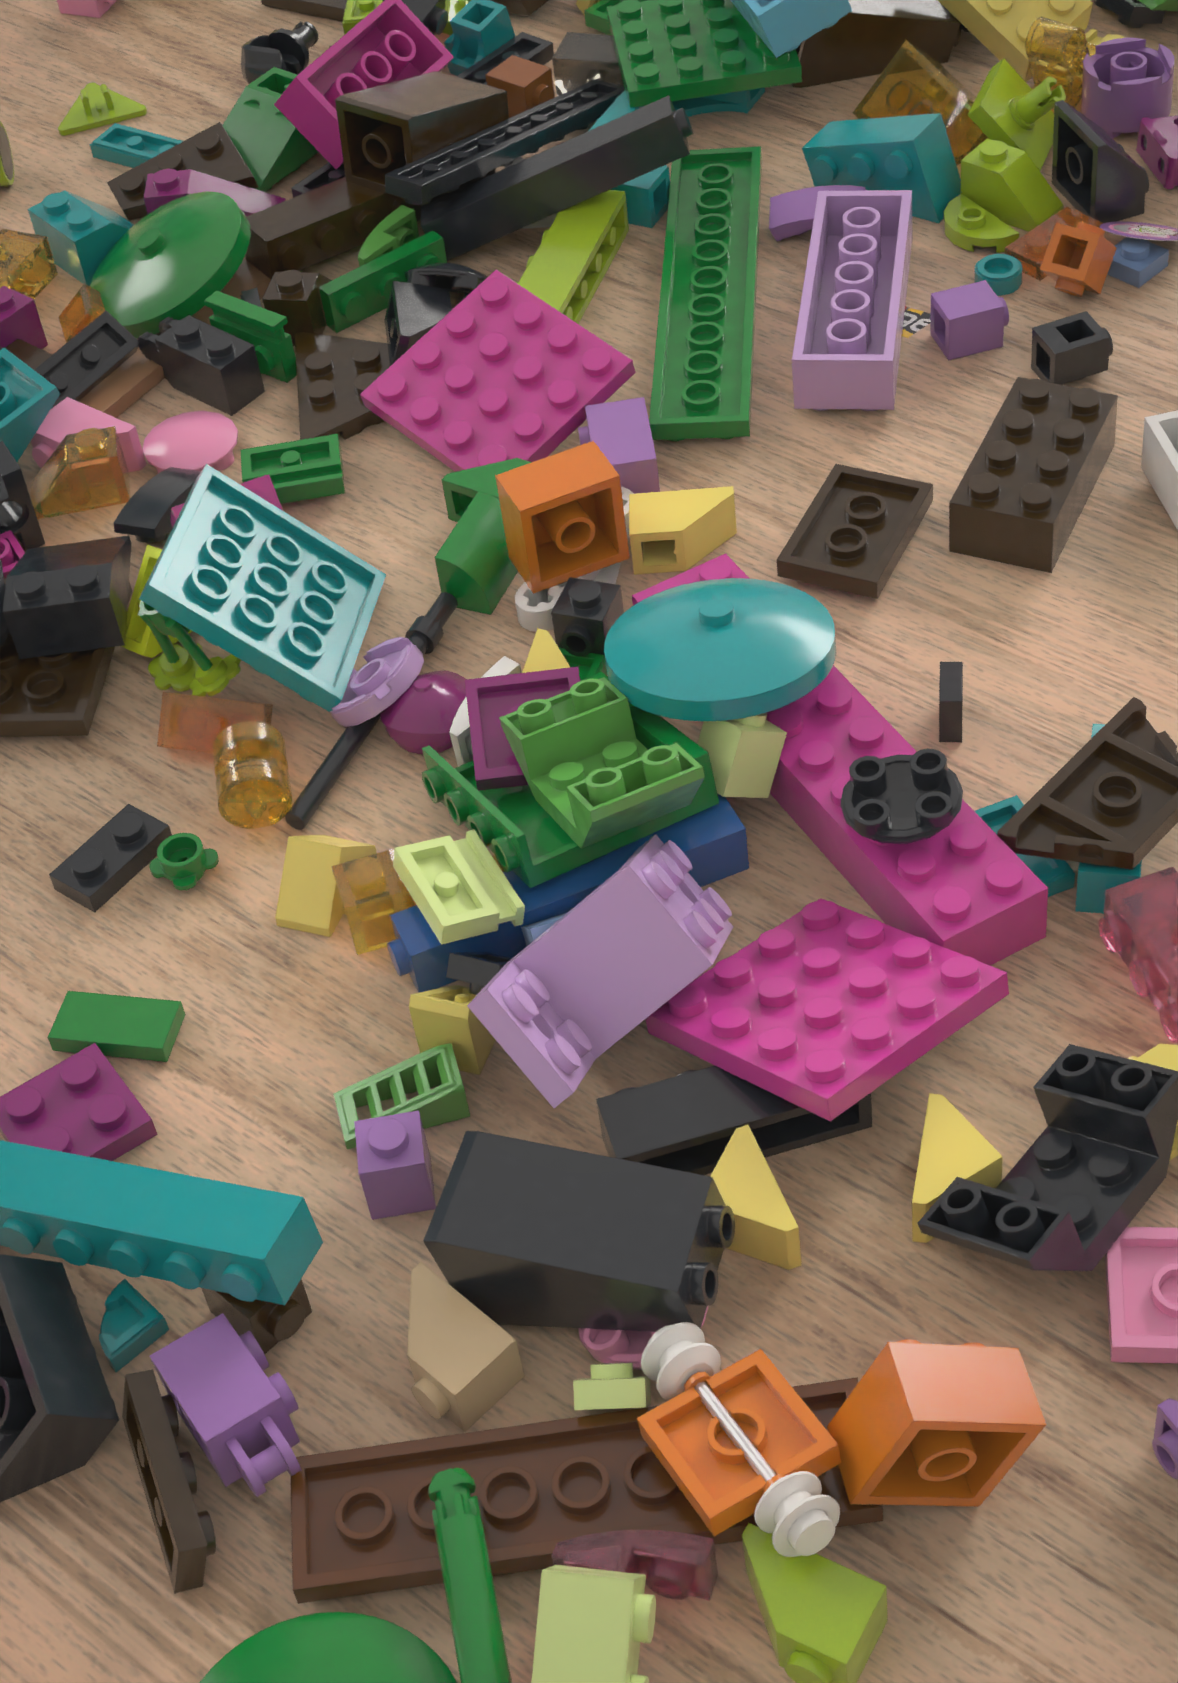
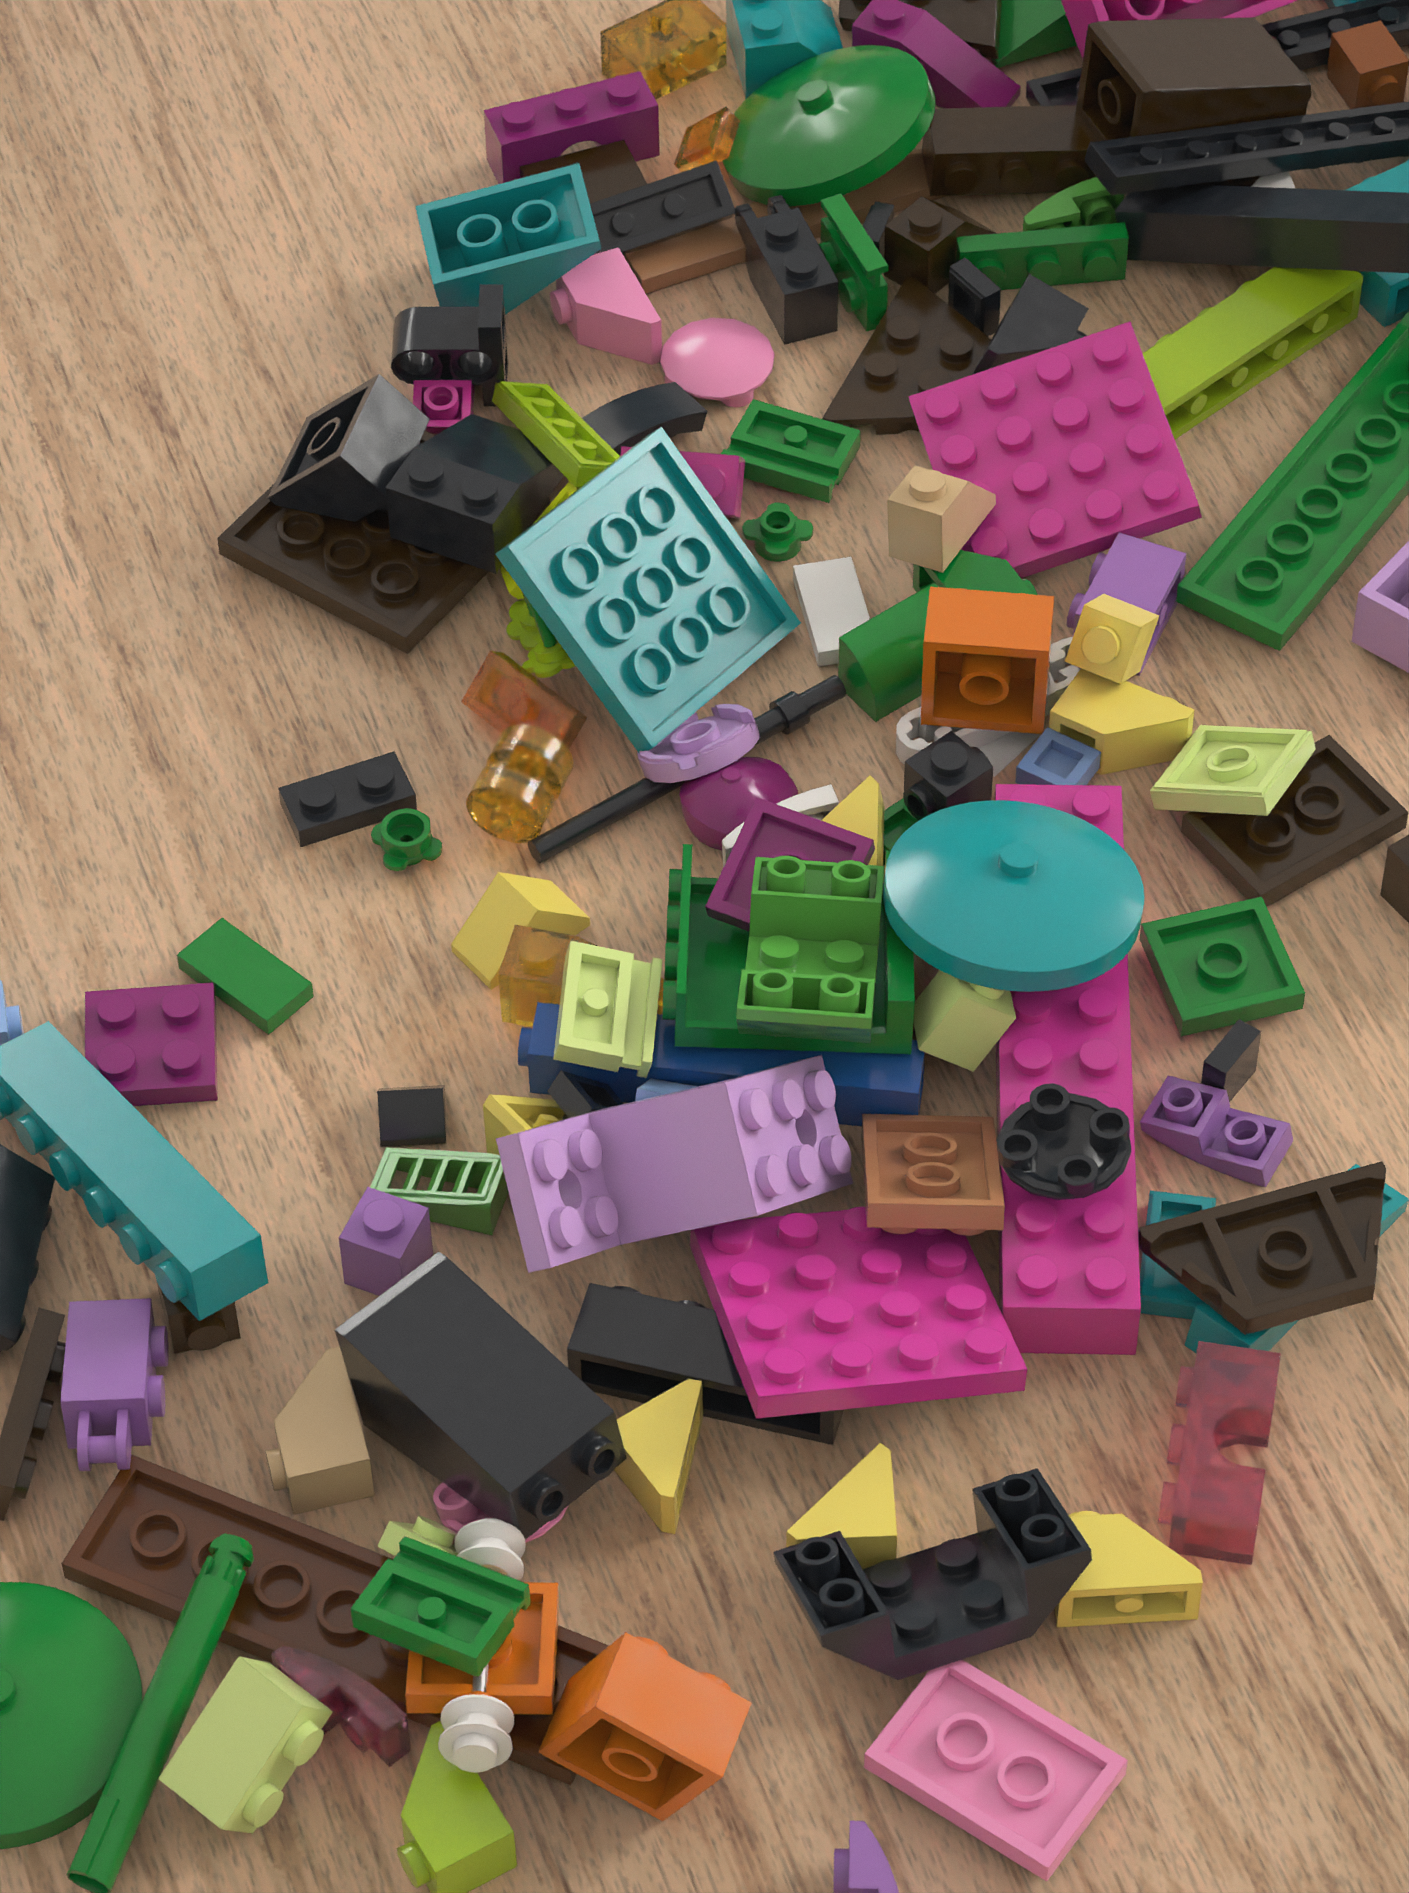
camera: 25 degrees right, 5 degrees up
clear yellow slope [31,426,131,519] -> none
teal tile [99,1278,169,1373] -> none
black dish [405,263,488,298] -> none
none -> green plate [350,1536,531,1677]
none -> black slope [377,1085,446,1147]
none -> lime tile [492,381,620,487]
none -> green plate [742,502,813,562]
none -> white tile [793,557,870,667]
none -> nougat plate [861,1114,1005,1236]
none -> tan slope [887,466,996,573]
none -> black tile [948,258,1001,336]
none -> medium blue plate [1015,727,1101,785]
none -> light yellow brick [1064,594,1160,684]
none -> green plate [1140,897,1305,1037]
none -> medium lavender slope [1140,1075,1293,1188]
none -> yellowish green tile [1150,725,1316,816]

